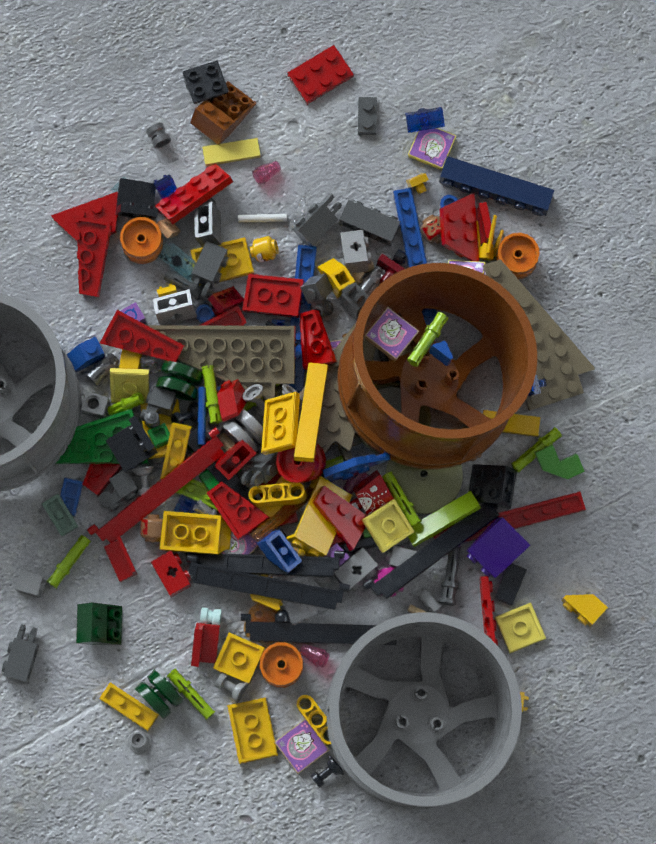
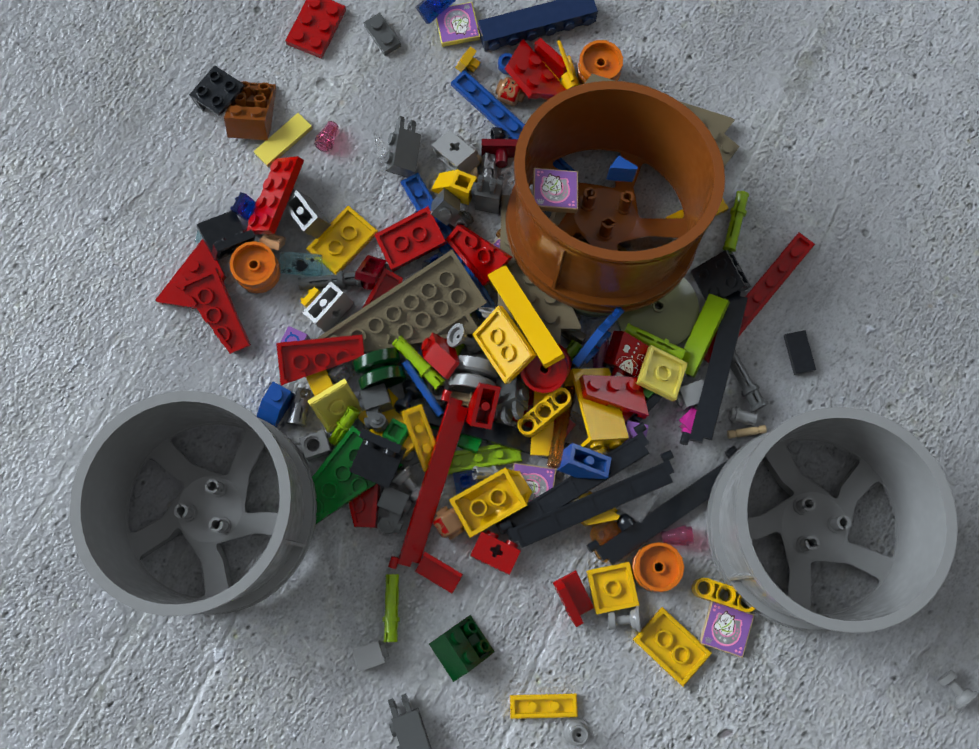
camera: 35 degrees left, 0 degrees up
sand green plate [42,494,79,537] -> none
blue tile [60,478,83,517] -> none
dark green wheel [134,669,184,719] -> none
flat silver wheel [146,123,171,149] -> none
lime pin [166,668,215,720] -> none
dark grey hinge [190,241,229,298] -> none
blue tile [196,304,215,324] -> none
light aqua wheel [200,607,222,625] -> none
red wing [207,482,271,540] -> none
white piece [238,214,287,222] -> none
yellow head [250,236,279,262] -> none
black piece [311,755,344,788] -> none
light grey brick [333,548,378,592] -> none
dark grey brick [339,200,400,247] -> none
lime pin [407,312,449,367] -> none
dark purple slope [465,517,530,578] -> none
red wing [479,576,498,646] -> none
light yellow tile [495,603,546,654] -> none
bright green tile [534,444,585,480] -> none
yellow slope [561,594,608,627] -> none

